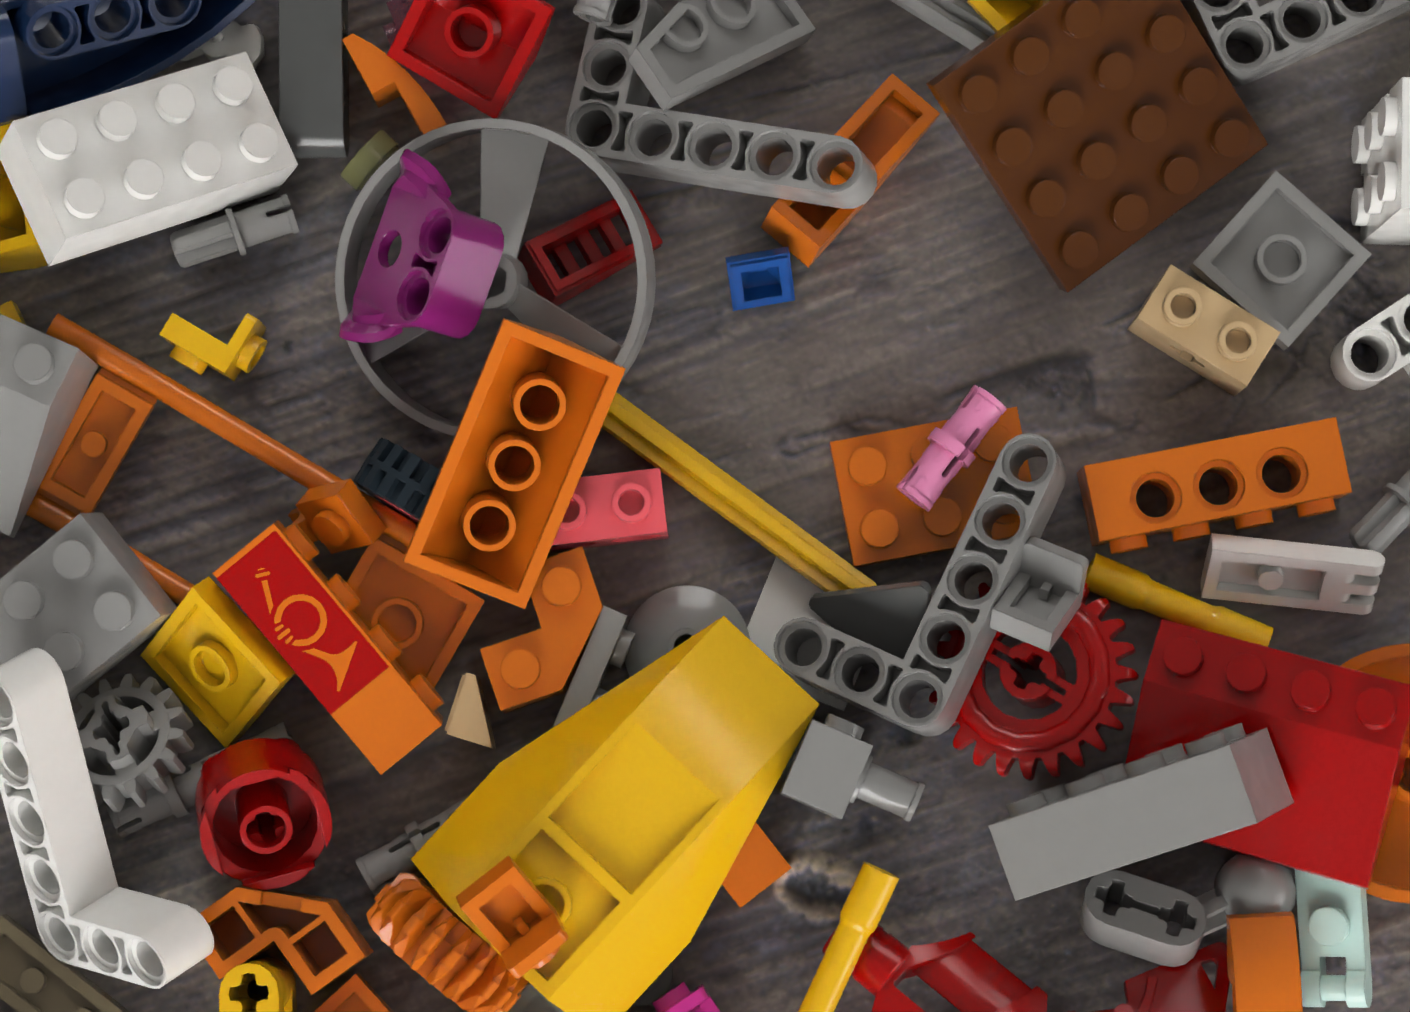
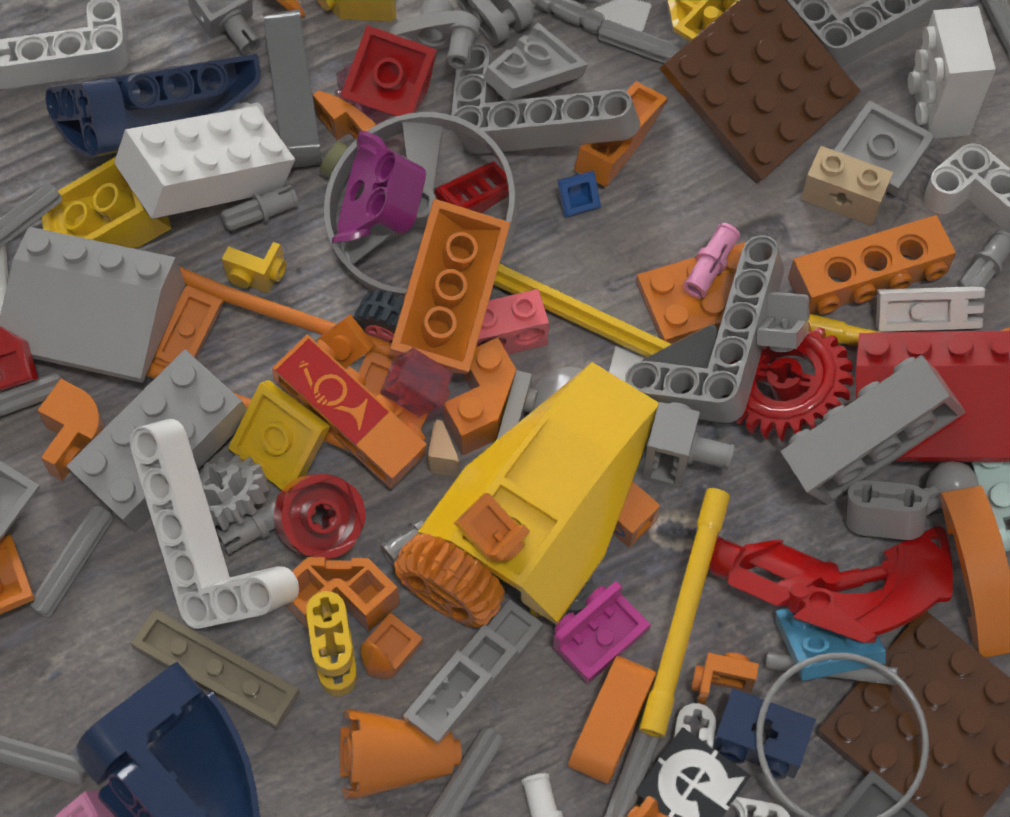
camera: 10 degrees left, 20 degrees down
none -> clear pink brick [380,347,453,417]

